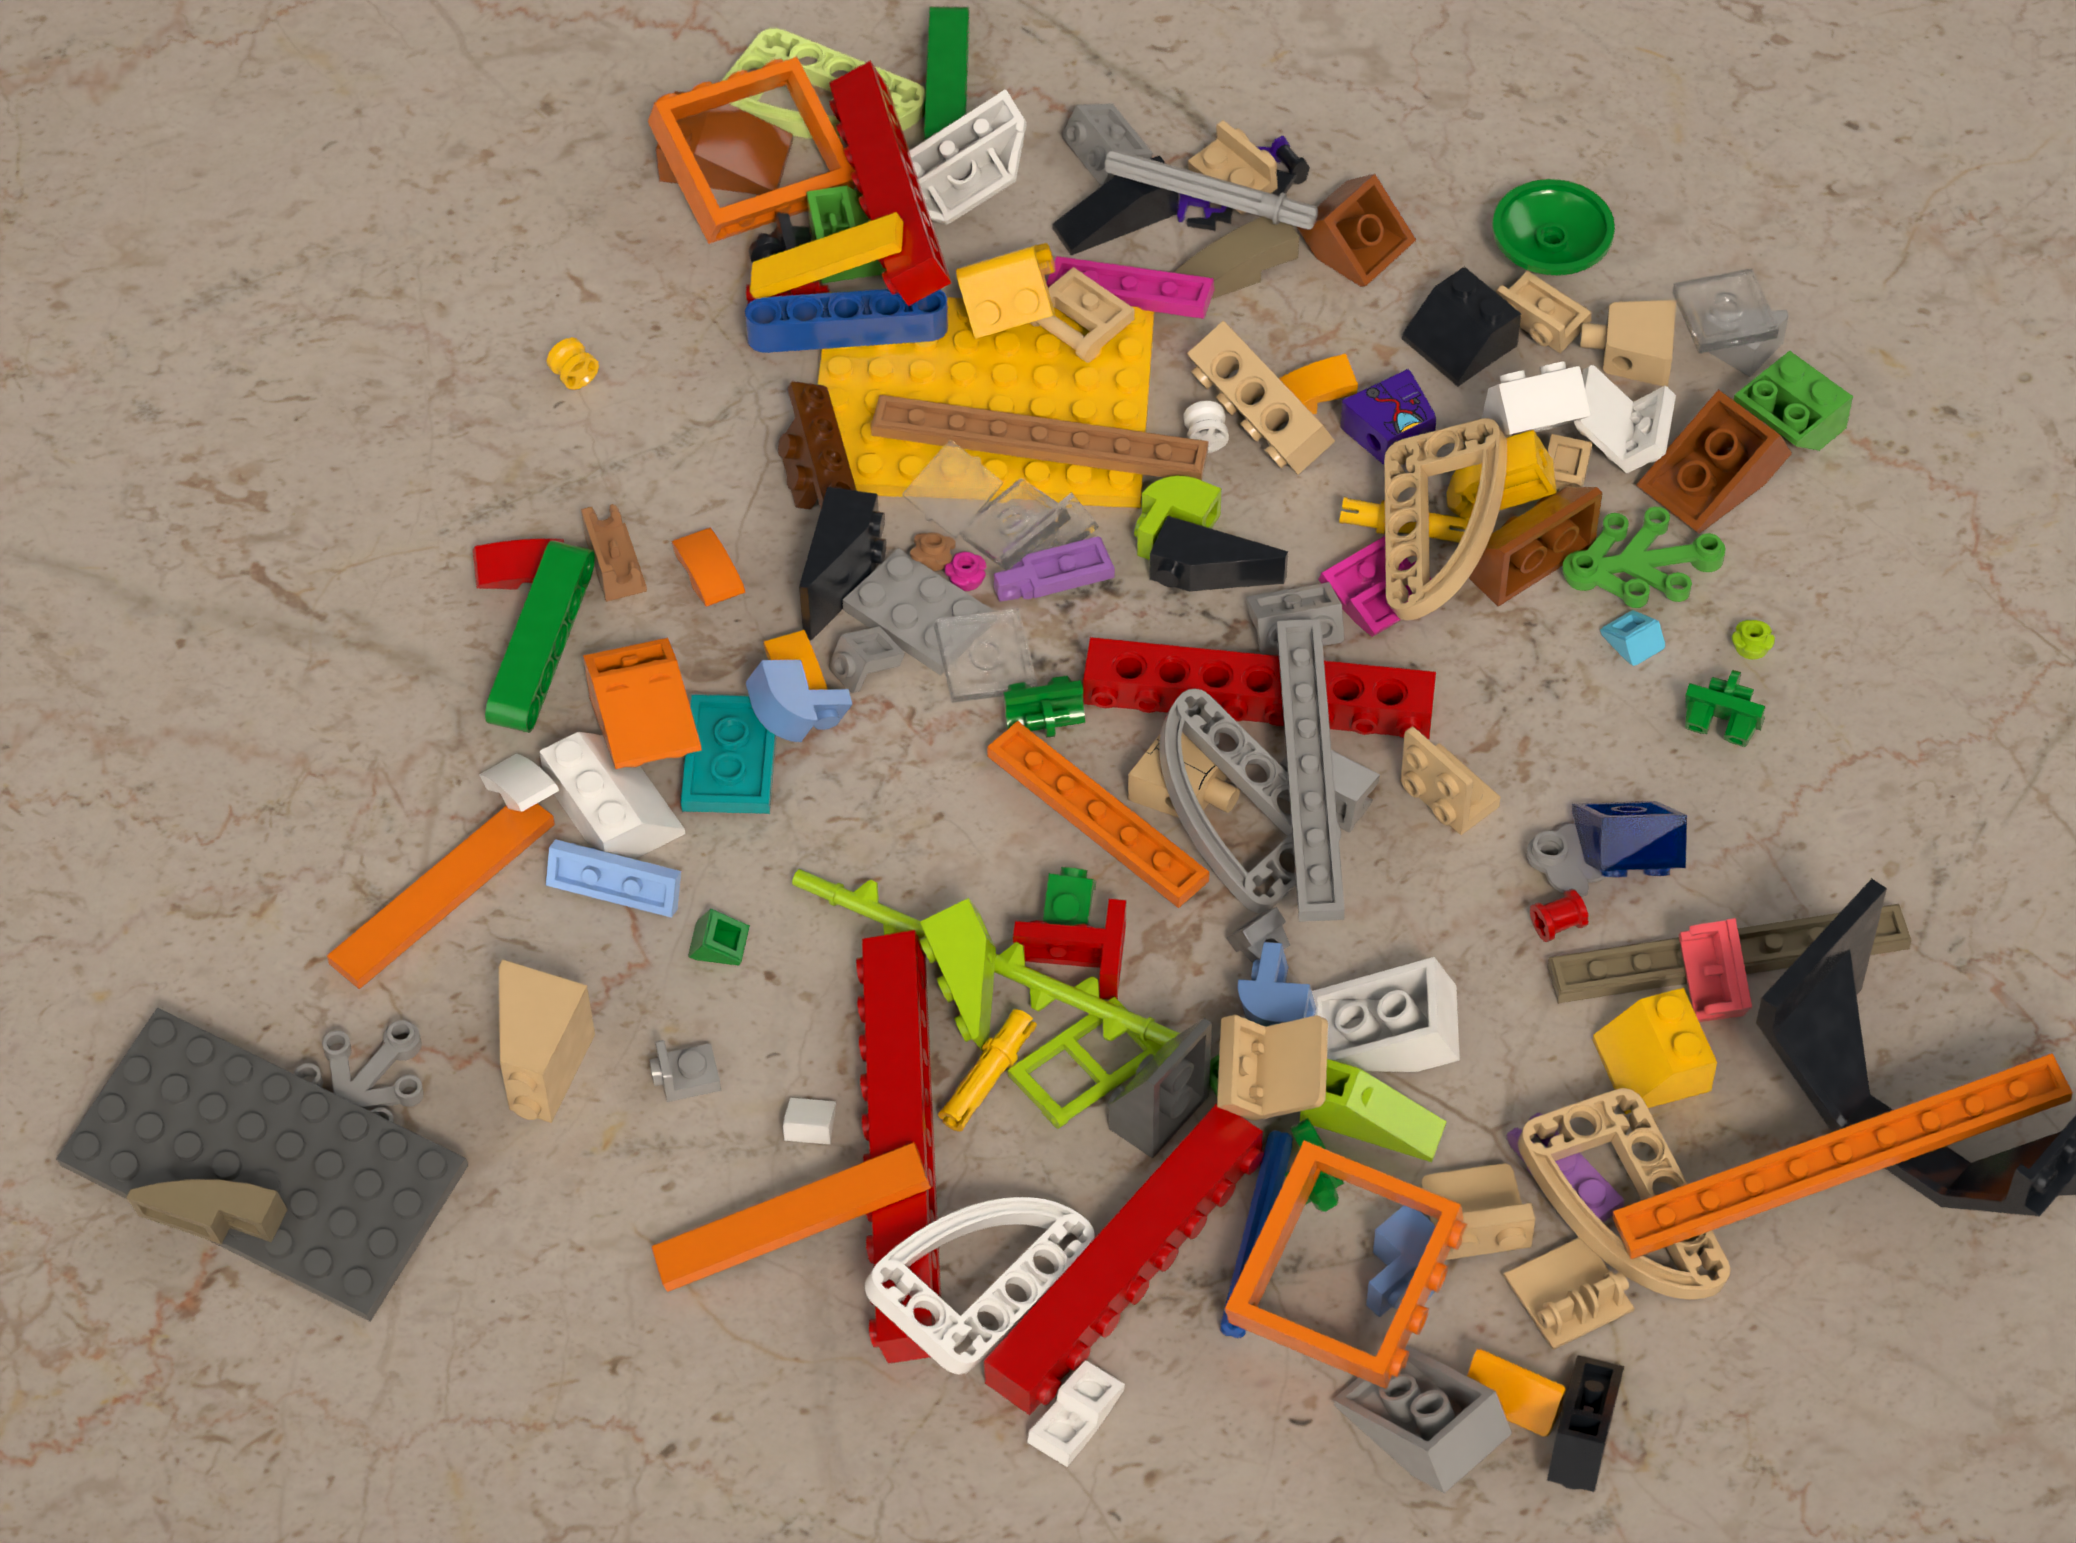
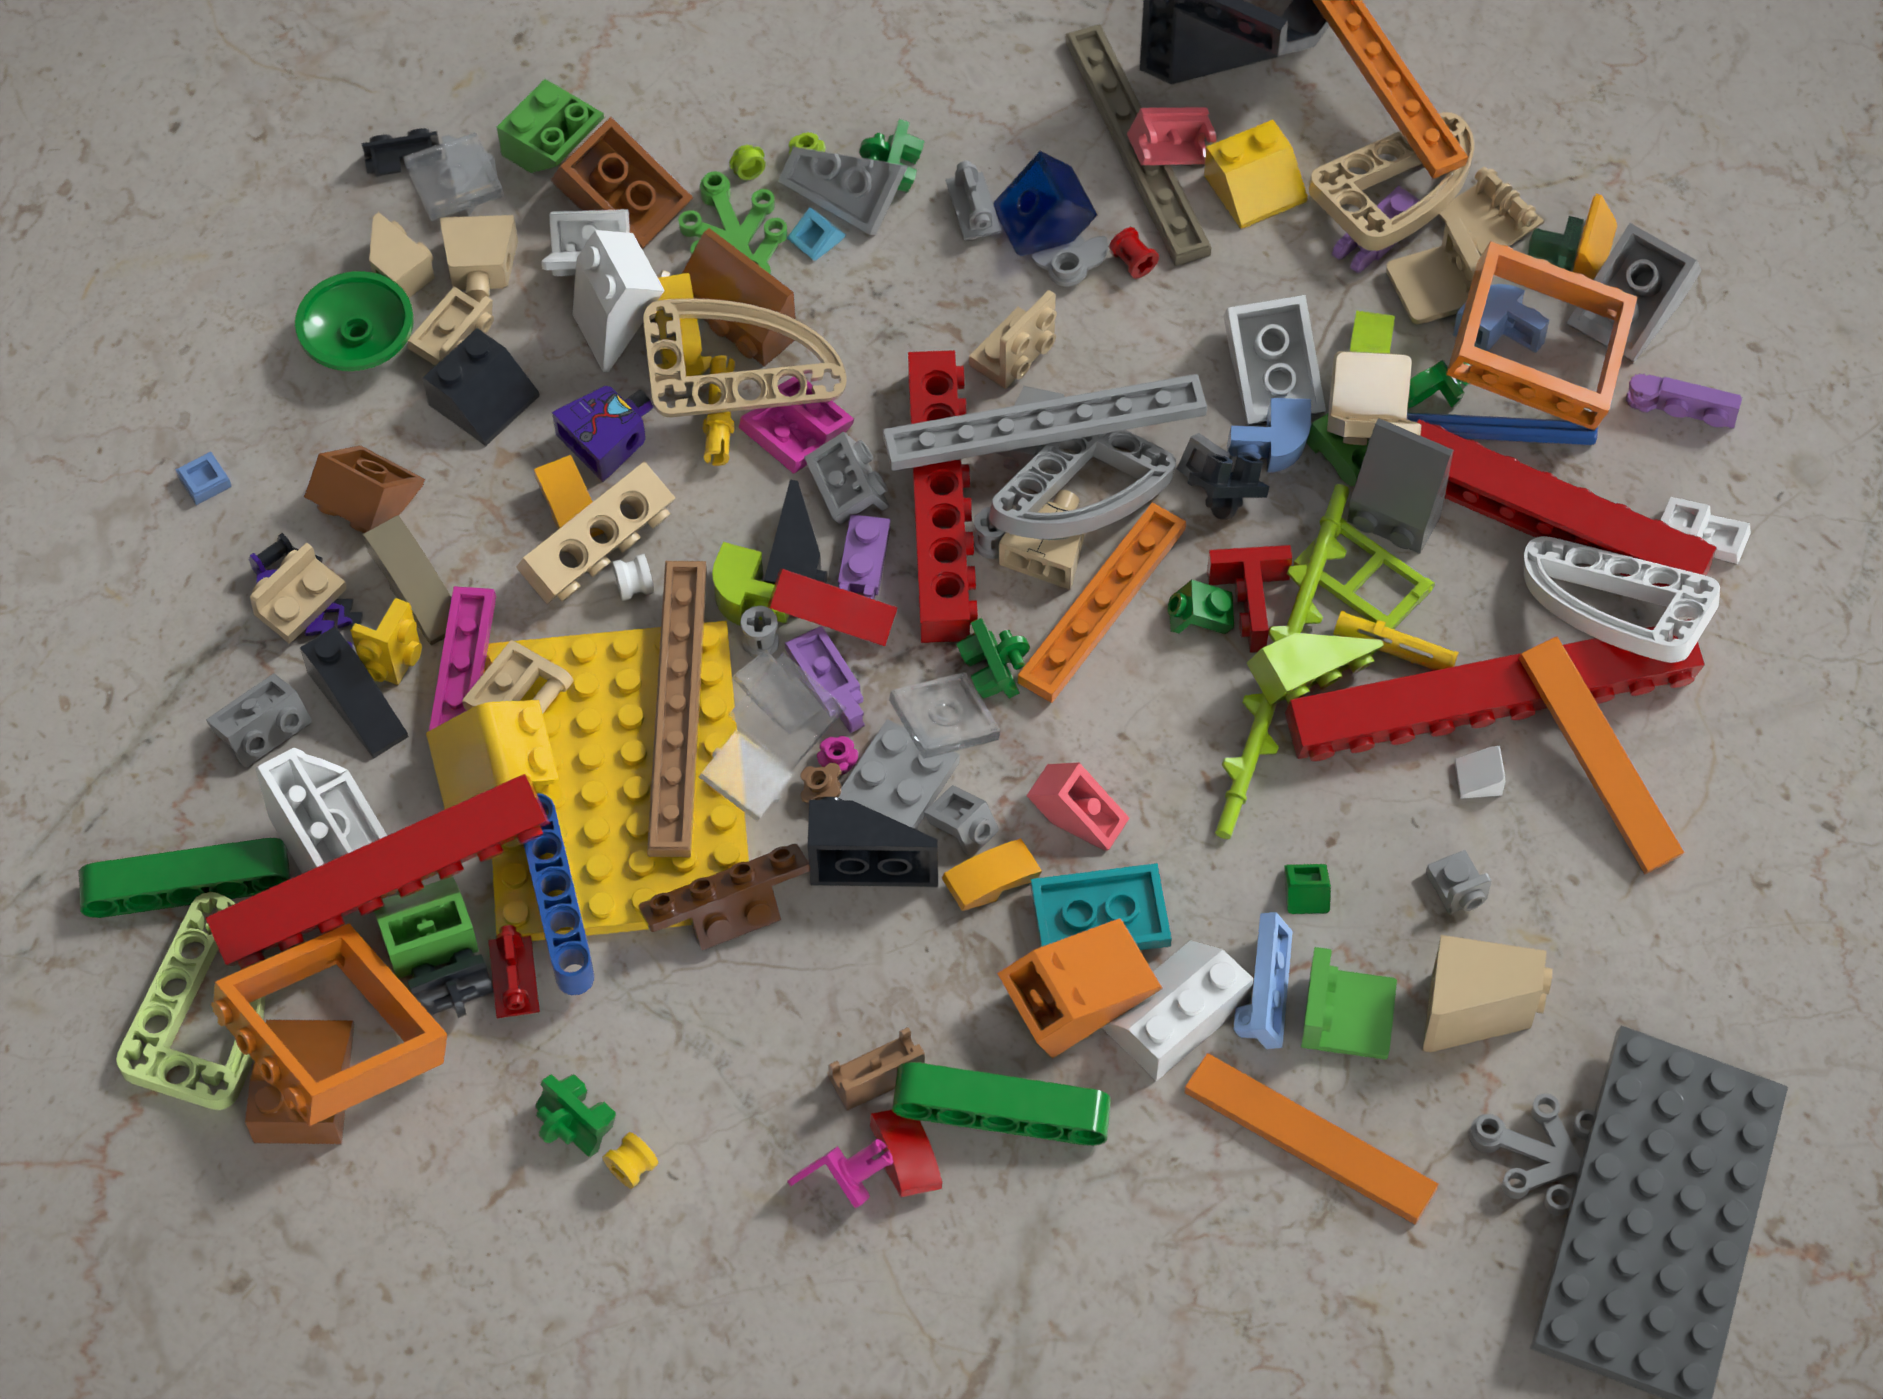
camera: 100 degrees left, 5 degrees up
dark tan slope [126,1179,288,1245] -> none
white slope [479,754,559,812] -> none
orange slope [672,527,746,607] -> none
medium blue brick [745,660,853,742] -> none
yellow tile [750,212,903,299] -> none
light grey axle [1104,149,1318,230] -> none
black slope [1547,1355,1624,1492] -> none
none -> medium blue tile [176,452,232,505]
none -> yellow bracket [350,598,422,685]
none -> black hinge [361,128,443,177]
none -> tan slope [369,212,435,298]
none -> green hips [535,1074,616,1158]
none -> lime plate [729,145,766,180]
none -> light grey bush [740,606,779,659]
none -> red tile [767,568,898,646]
none -> light grey wing [778,147,908,235]
none -> dark pink bracket [787,1139,893,1208]
none -> medium lavender hinge [838,514,891,600]
none -> light grey hinge [946,161,1002,240]
none -> coral slope [1027,762,1130,850]
none -> black hips [1187,454,1270,520]
none -> bright green bracket [1301,947,1397,1060]
none -> clear green panel [1527,216,1584,271]
none -> medium lavender hinge [1626,373,1742,429]

